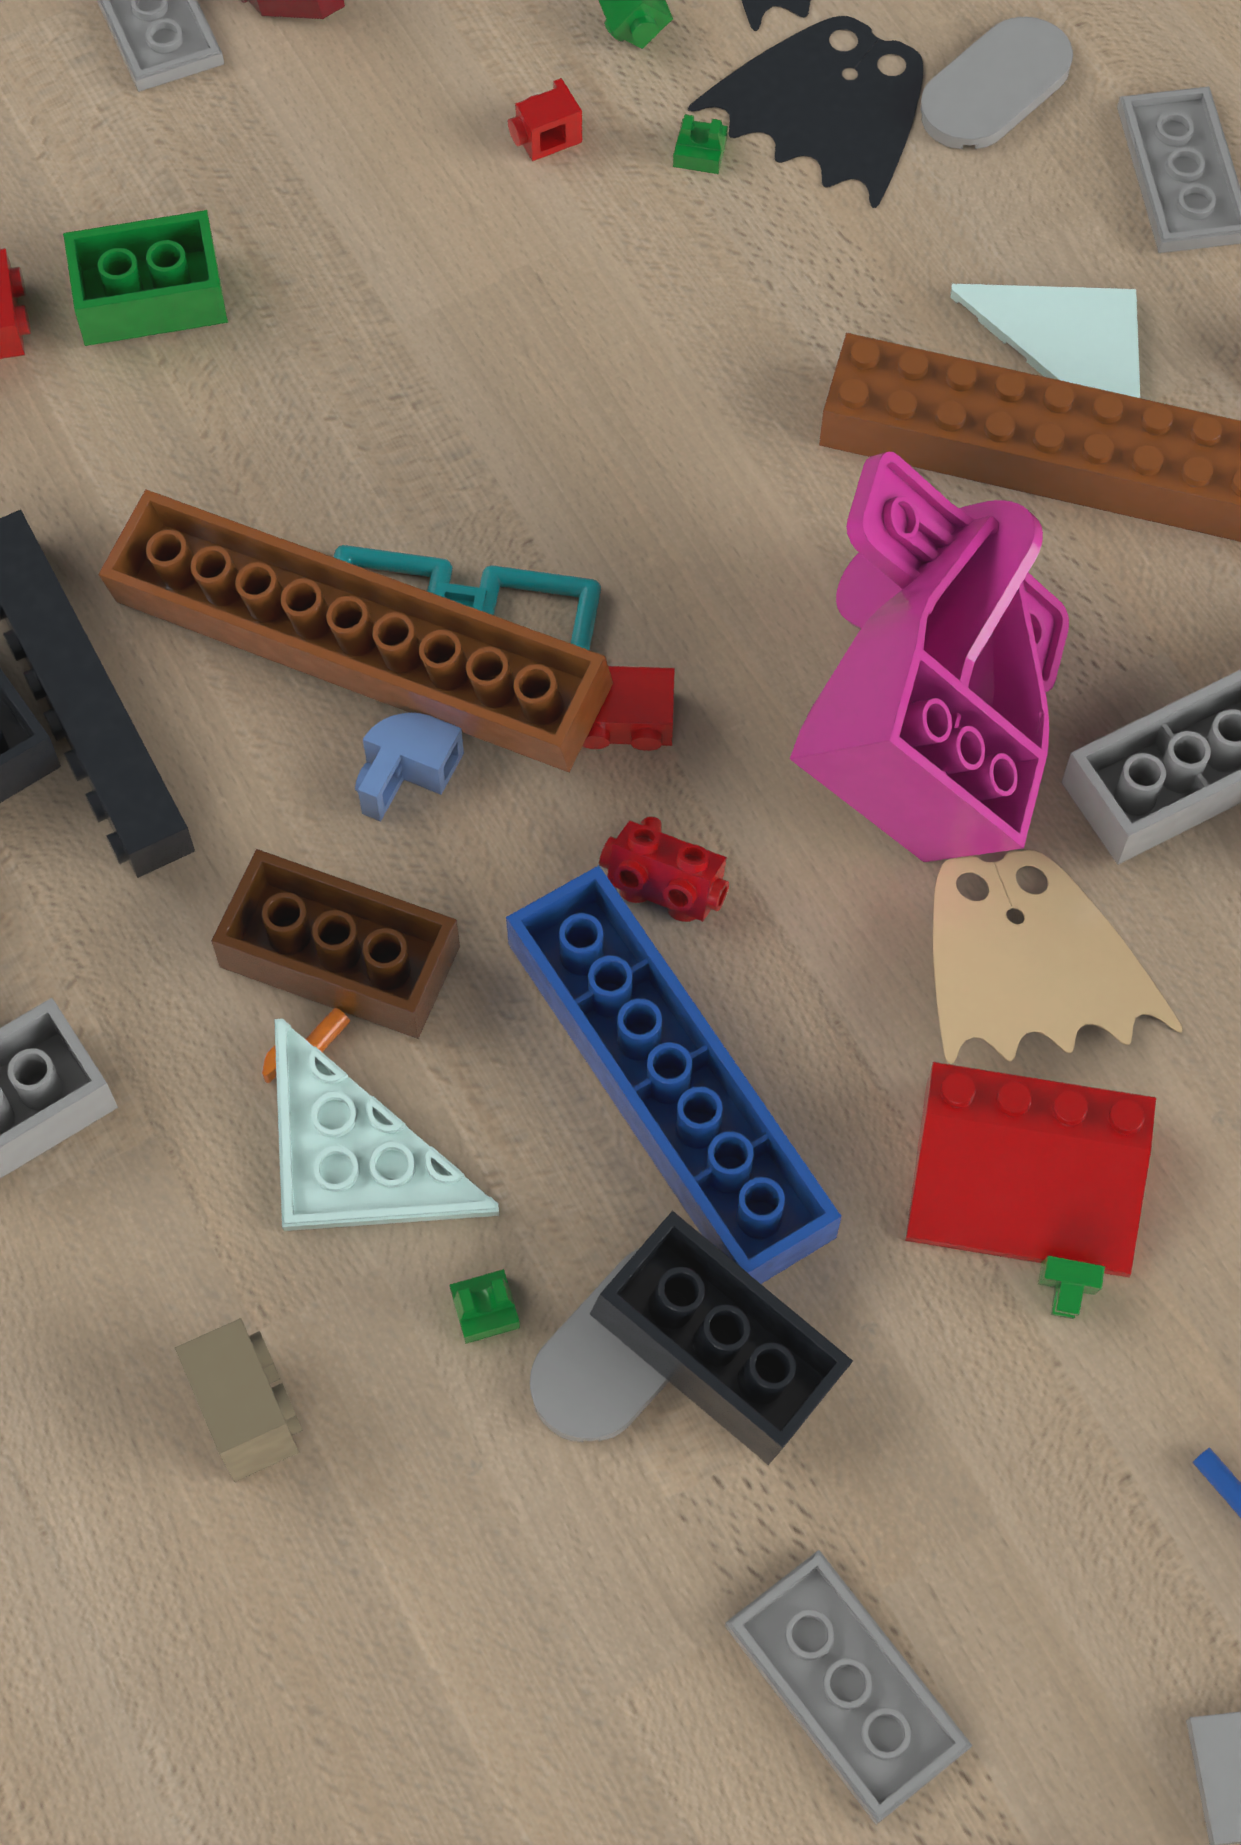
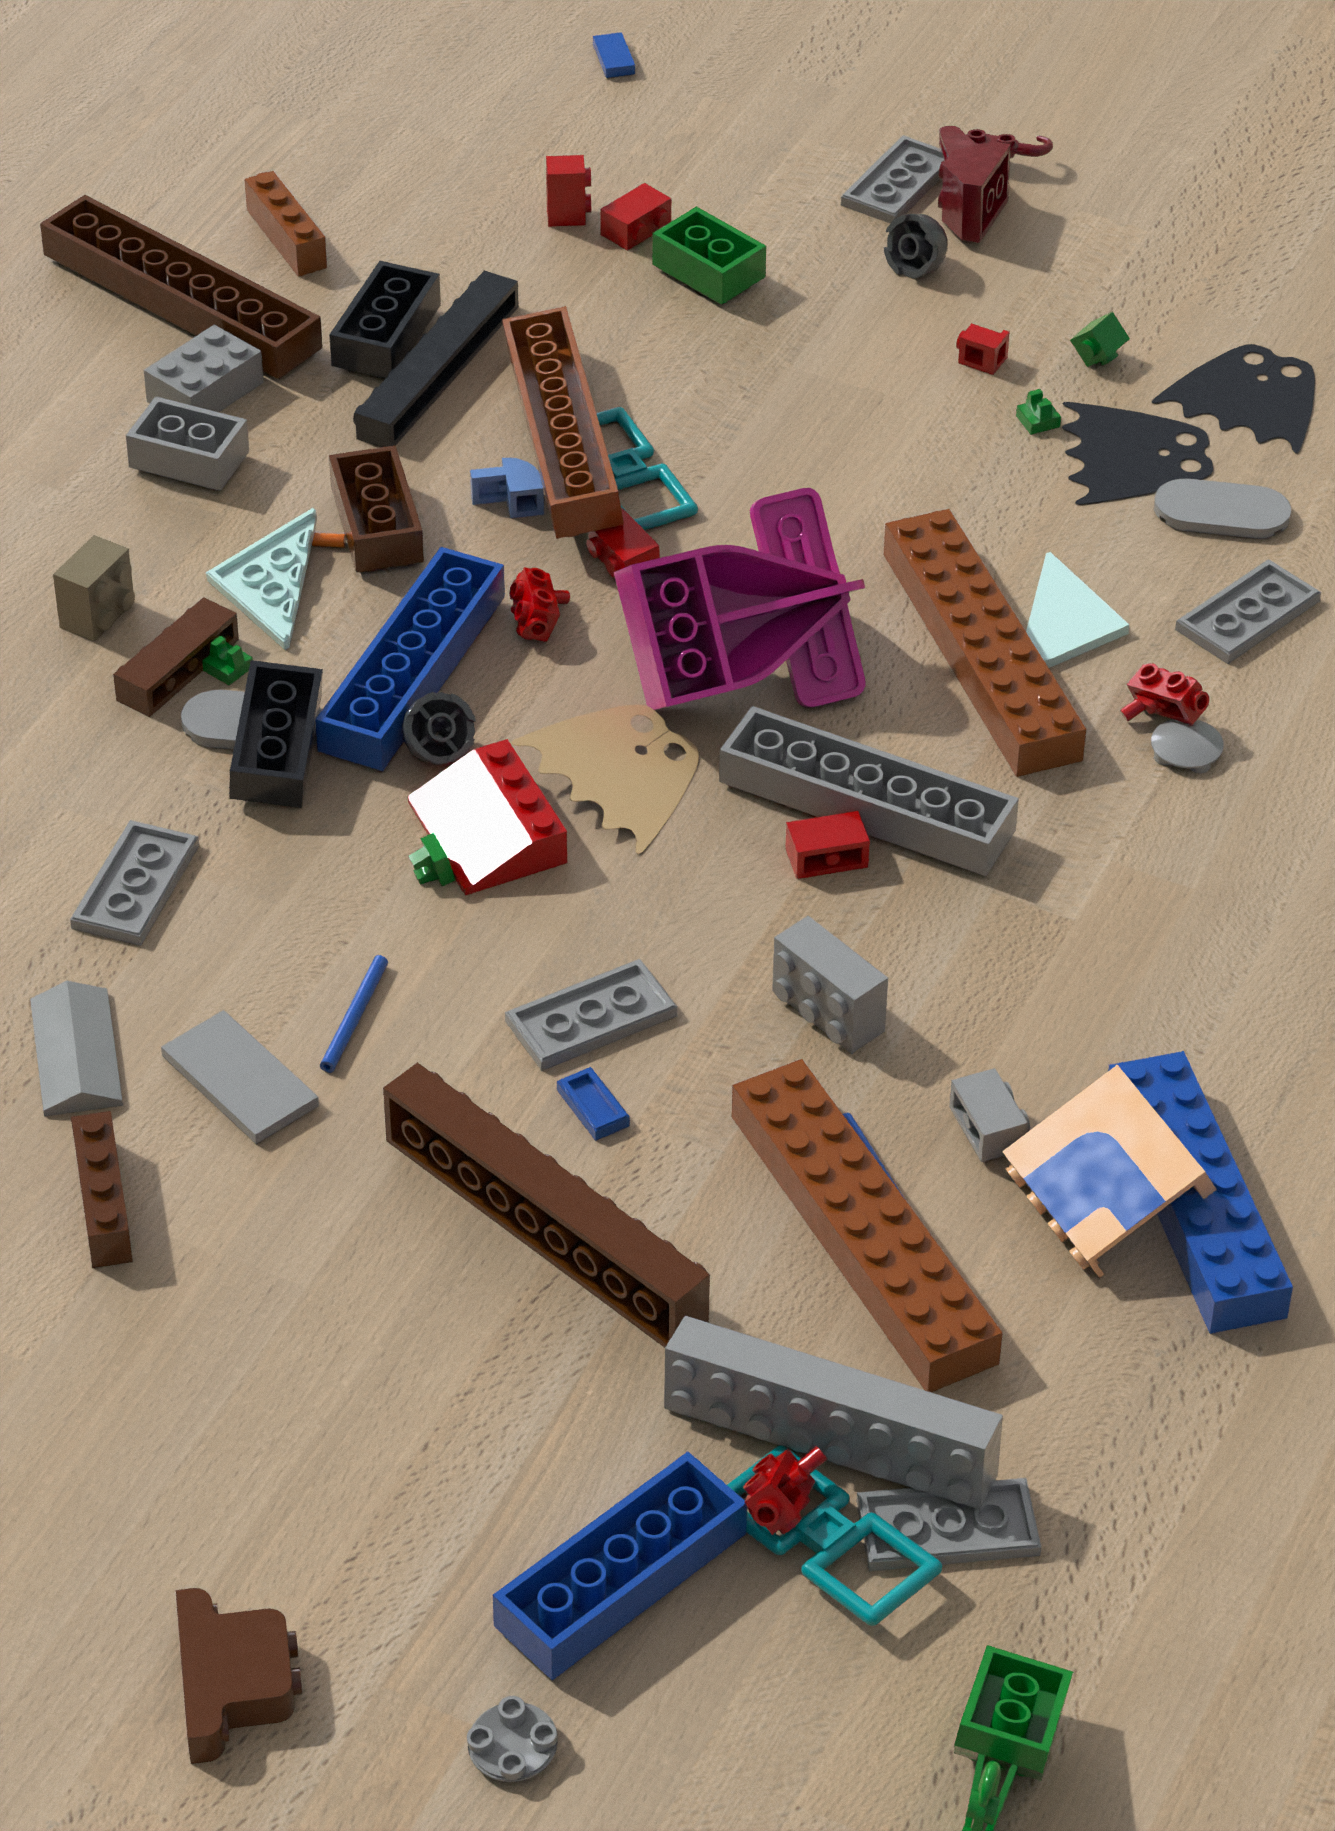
camera: 55 degrees right, 20 degrees down
none -> reddish brown brick [113,597,239,717]
none -> dark grey cylinder [402,692,476,765]
none -> dark grey cylinder [884,214,948,278]

